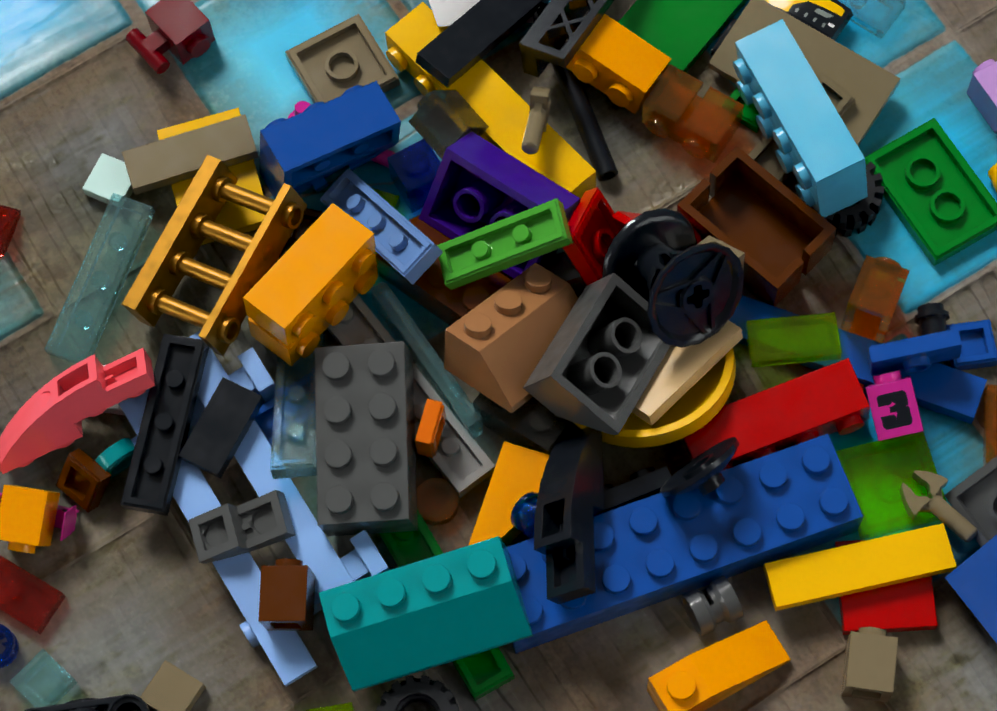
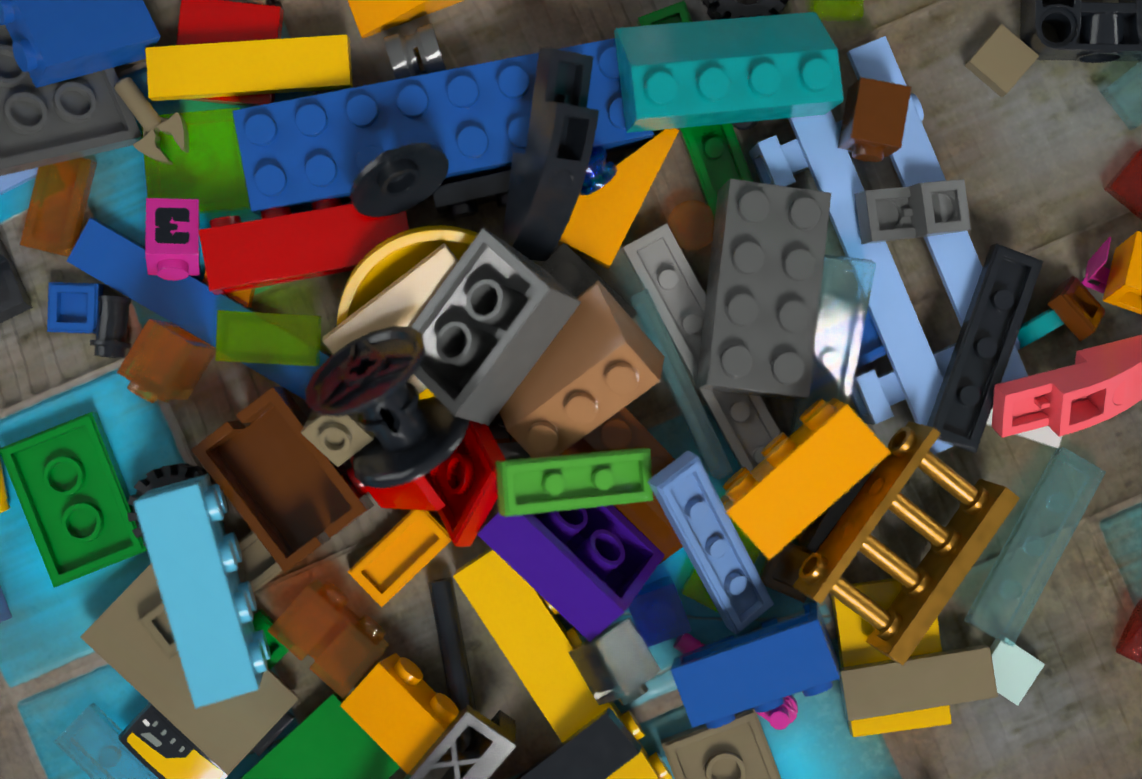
camera: 175 degrees left, 20 degrees up
black tile [179,377,265,479] -> none
orange tile [415,398,446,458] -> none
dark tan bar [521,86,552,154] -> none
blue plate [868,329,962,376] -> none
none -> light orange tile [347,510,452,607]

